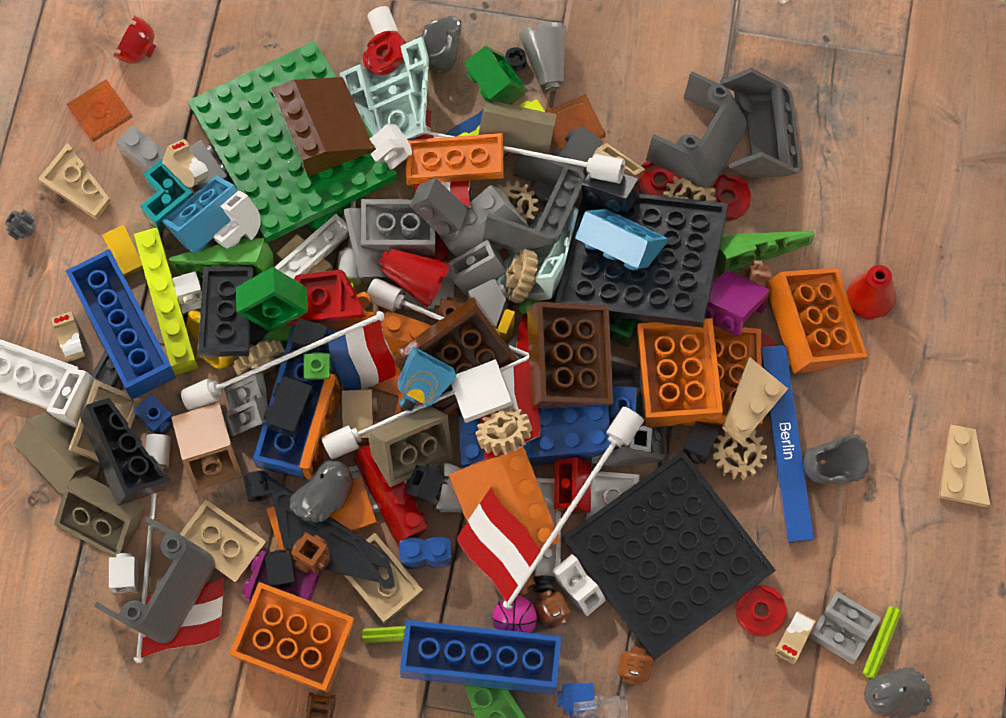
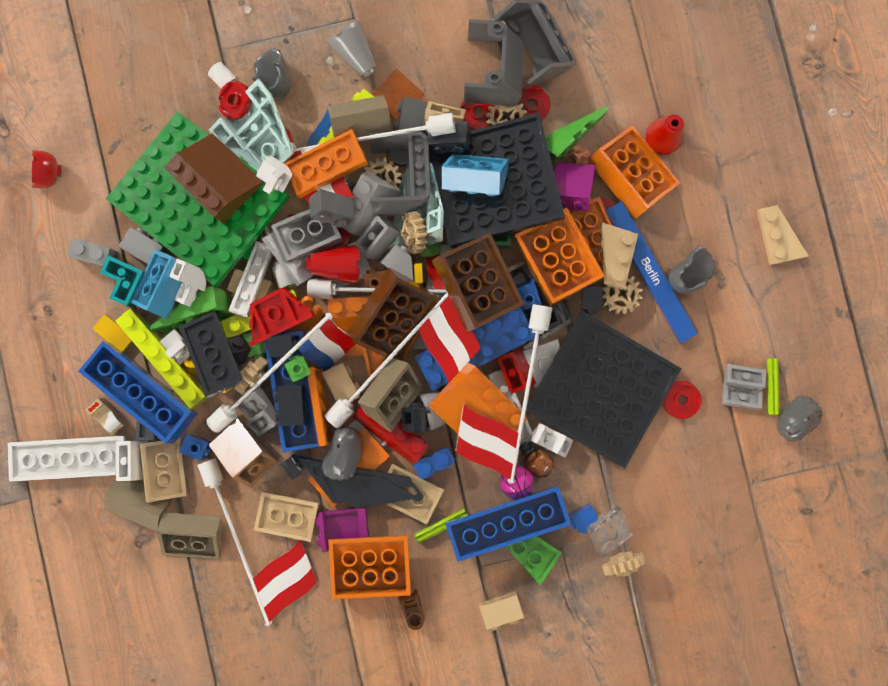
camera: 25 degrees left, 15 degrees up
dark grey gear [5,209,36,240] -> none
tan wing [38,143,111,220] -> none
clear orange tile [66,79,133,142] -> none
black wedge [79,398,171,506] -> none
dark grey windscreen [94,517,215,644] -> none
white brick [109,553,139,593] -> none
tan leg [162,139,209,187] -> none
green brick [236,267,308,332] -> none
black brick [265,550,297,590] -> none
dark orange brick [291,533,330,574] -> none
dark azure torso [398,346,456,411] -> none
white tile [451,360,513,423] -> none
green brick [464,45,528,105] -> none
tan gear [476,407,532,455] -> none
black bush [505,47,526,71] -> none
dark orange head [617,646,653,686] -> none
tan leg [774,611,815,664] -> none

